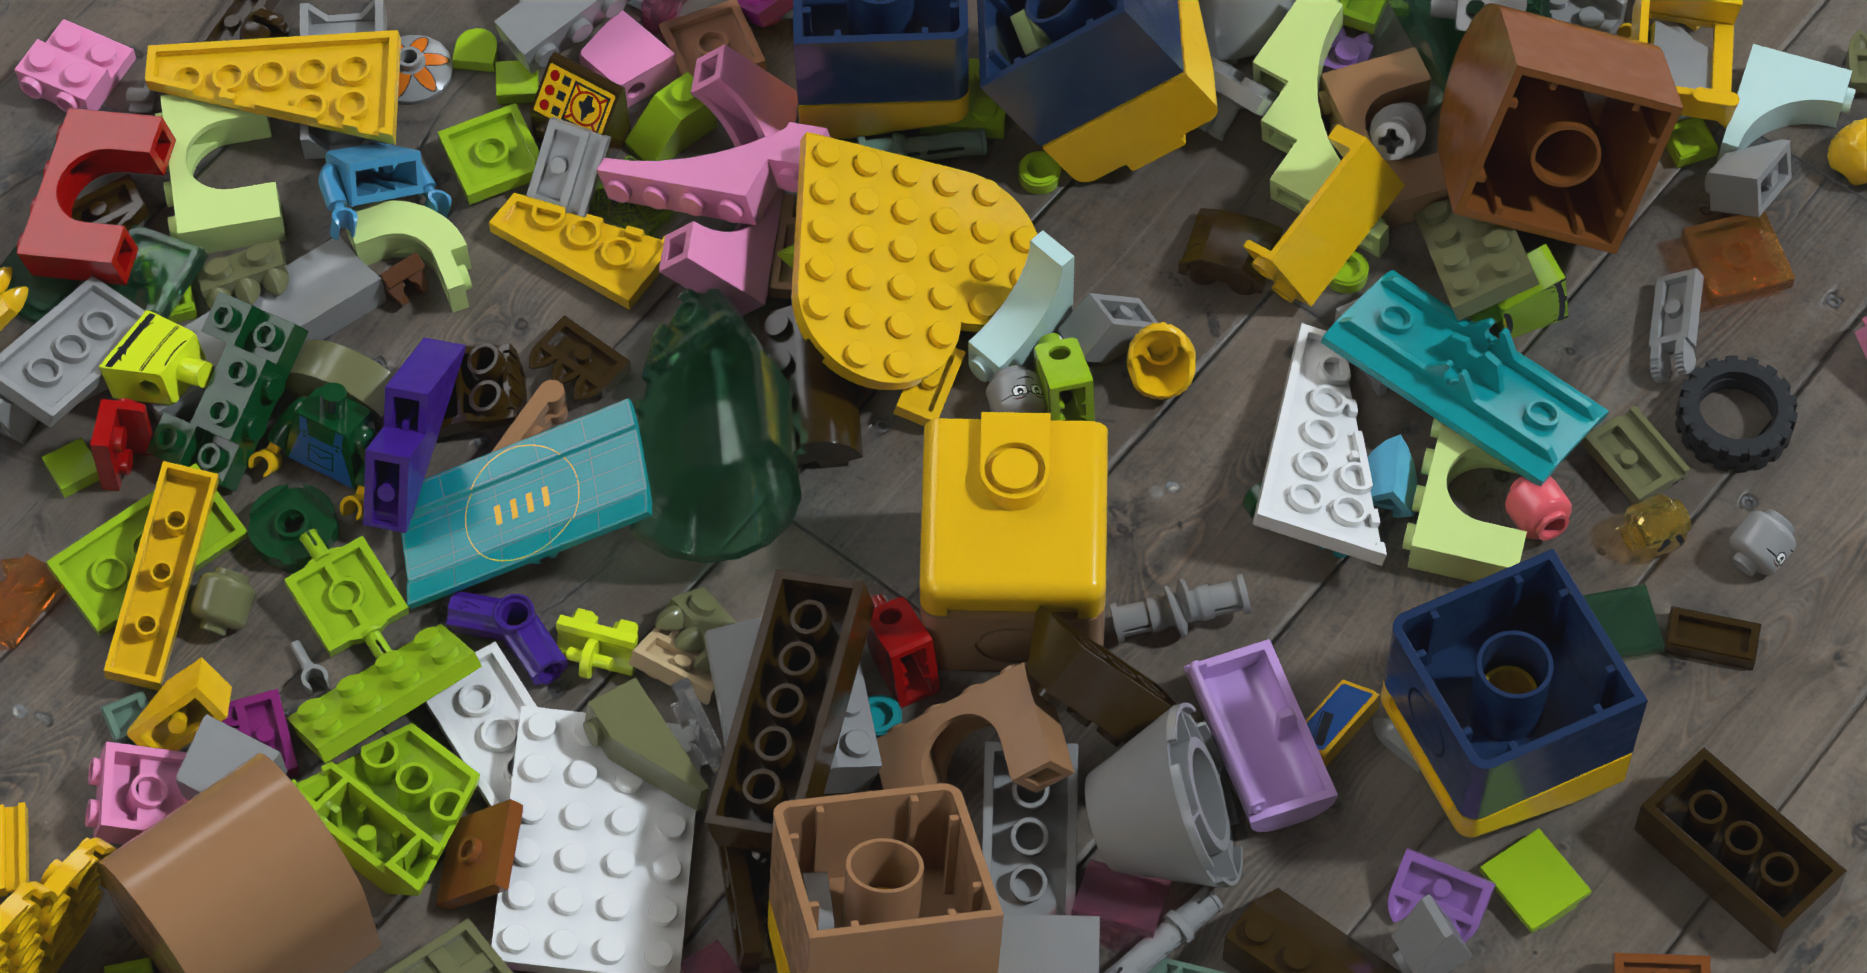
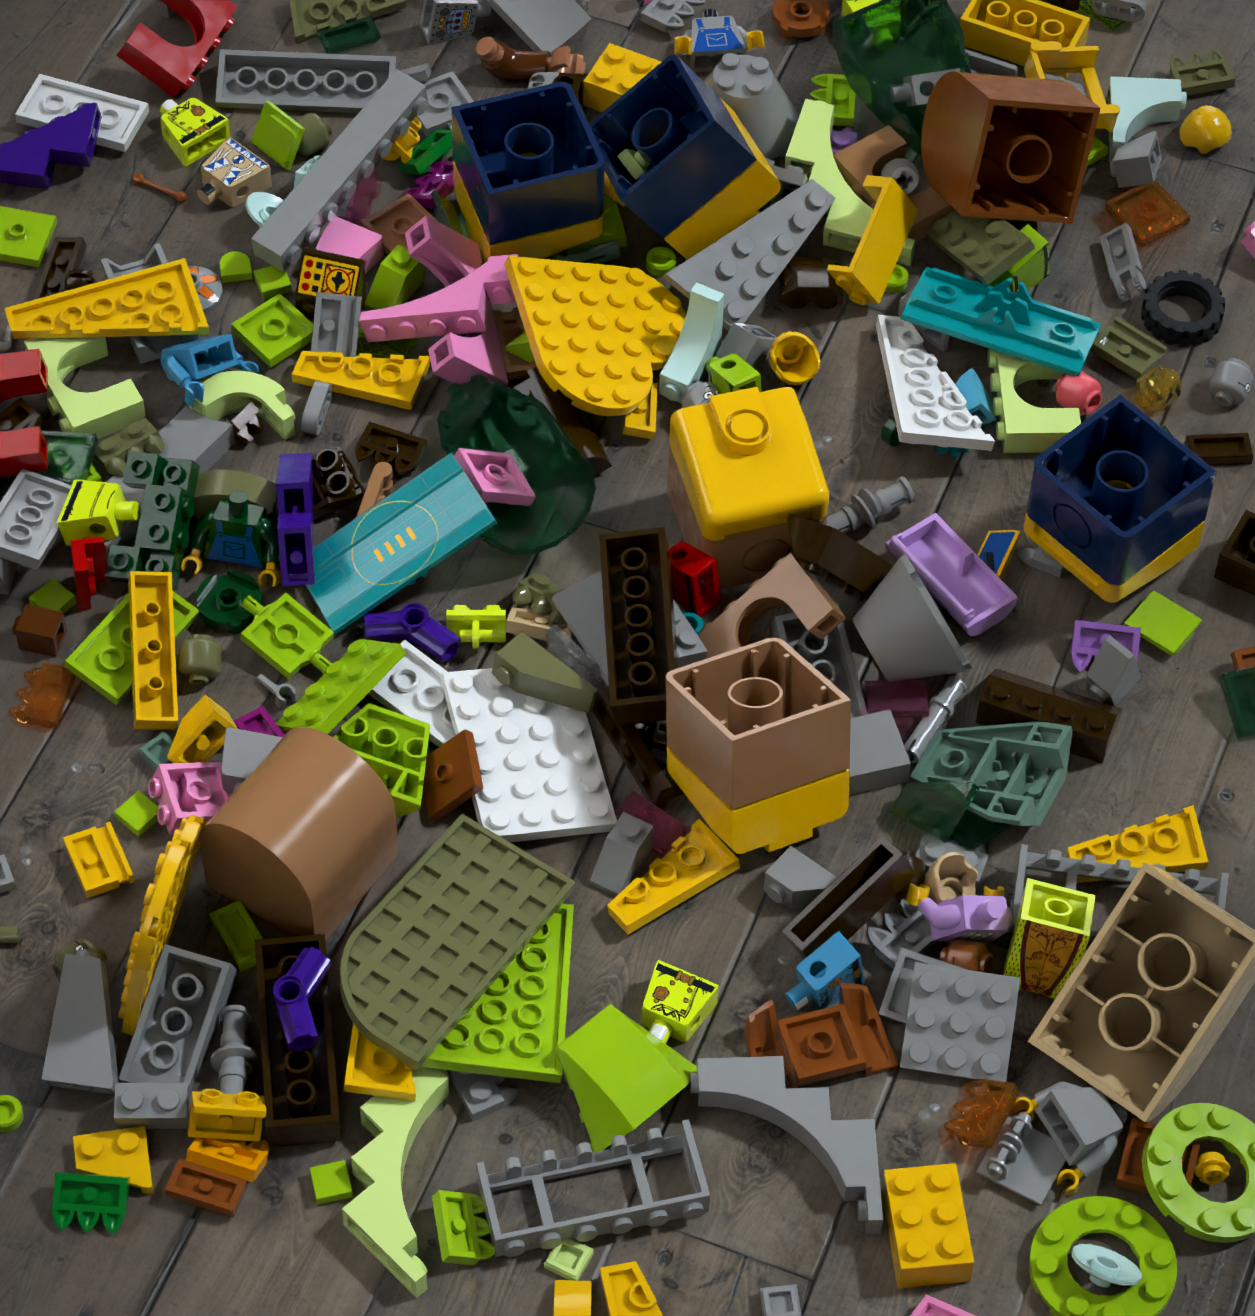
camera: 20 degrees left, 5 degrees down
none -> reddish brown brick [13,604,67,657]
none -> lime tile [114,790,159,837]
none -> light grey beam [301,381,332,435]
none -> piece [431,190,471,239]
none -> bright pink plate [454,448,536,506]
none -> light grey wing [662,179,836,331]

